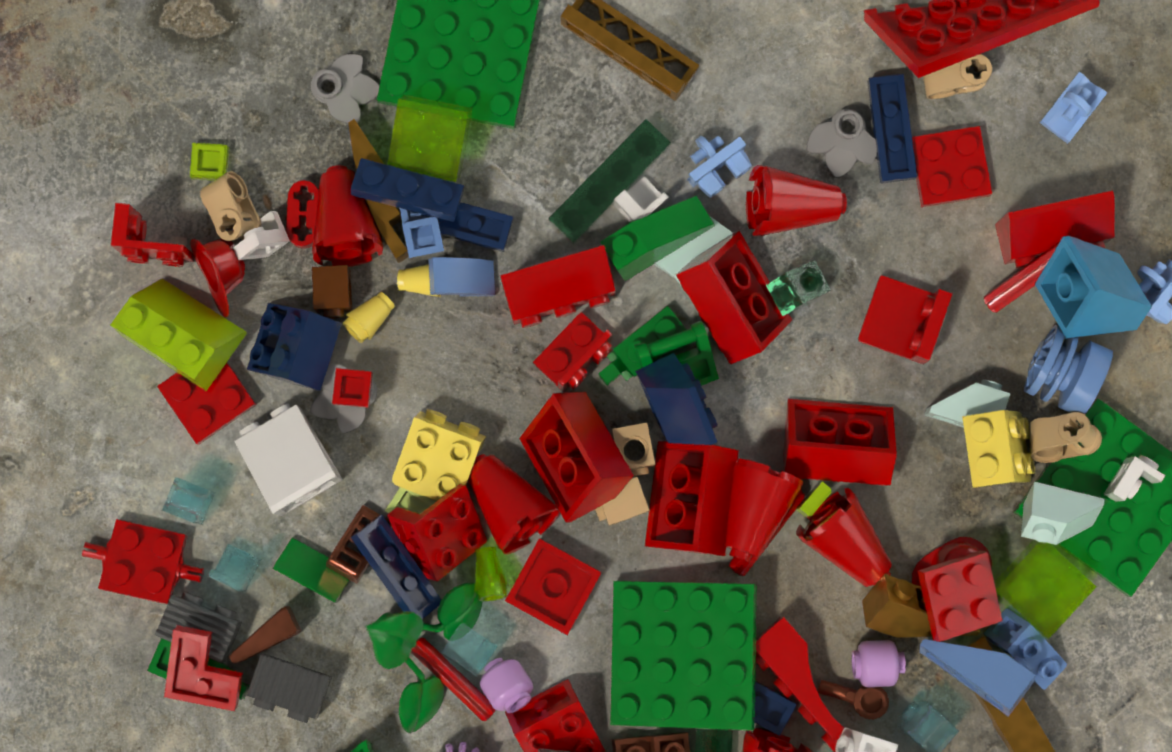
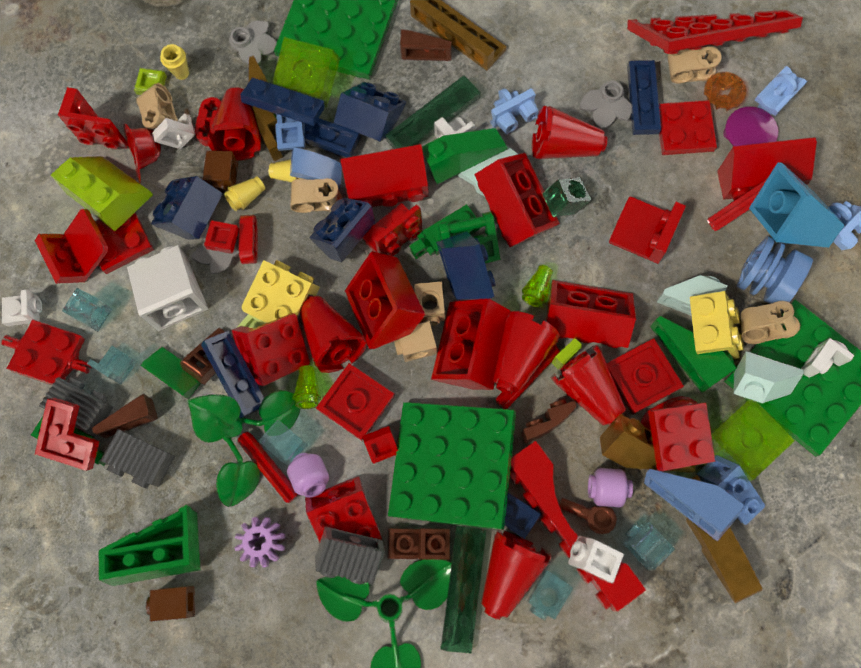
camera: 15 degrees right, 10 degrees down
none -> white bracket [2,289,42,326]
none -> red bracket [34,209,108,284]
none -> light yellow cone [160,44,189,80]
none -> red beam [239,215,258,264]
none -> tan piece [290,178,342,213]
none -> dark blue slope [309,198,376,262]
none -> dark blue slope [334,82,407,142]
none -> red plate [362,426,398,464]
none -> copper slope [400,29,451,61]
none -> copper slope [521,399,576,444]
none -> clear neon green cone [522,265,553,307]
none -> red plate [607,338,684,415]
none -> green slope [650,316,737,393]
none -> clear orange gear [703,72,746,112]
none -> magenta dish [723,106,778,146]

